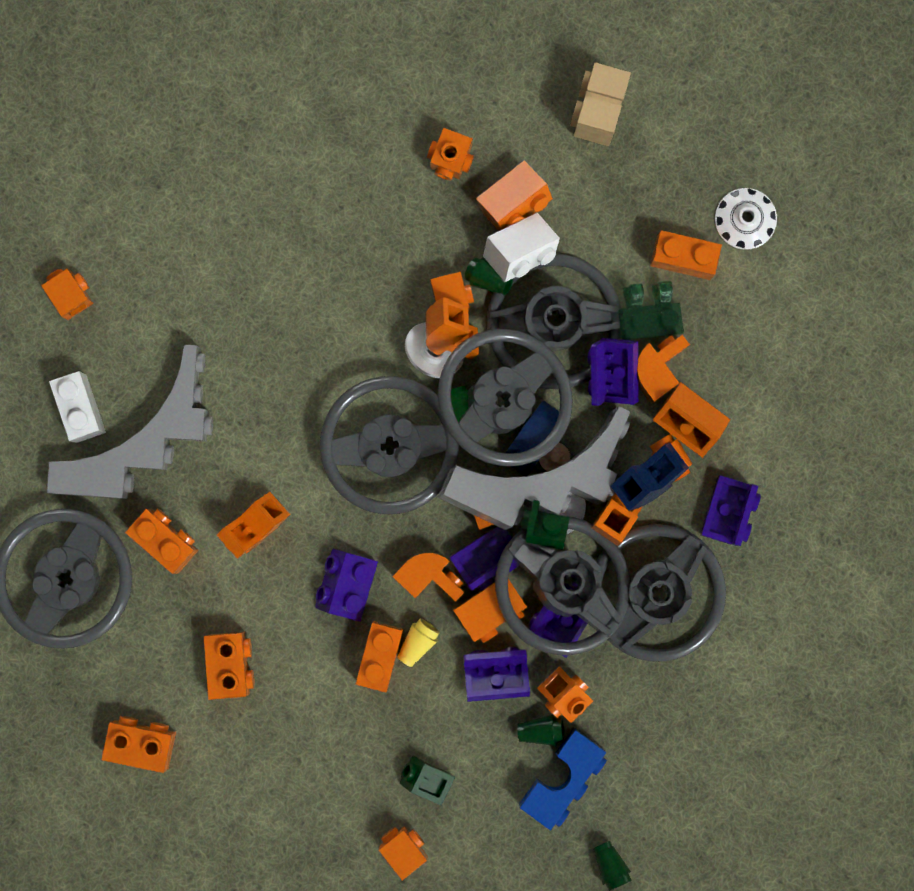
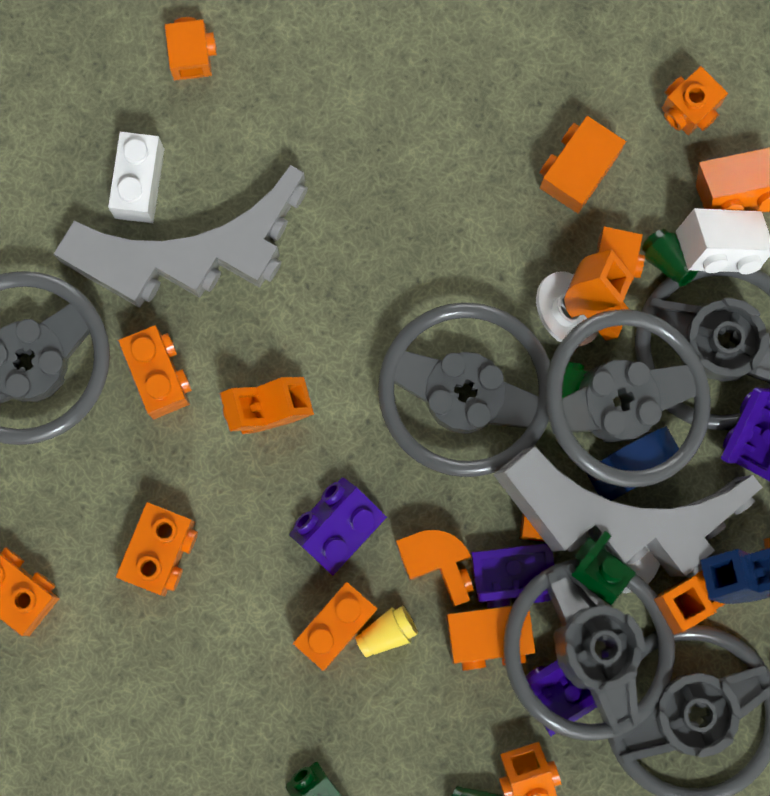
camera: 25 degrees right, 5 degrees down
dark purple bracket [463,647,530,702] -> none
light nougat tile [539,443,570,472] -> none
none -> orange brick [539,116,626,214]

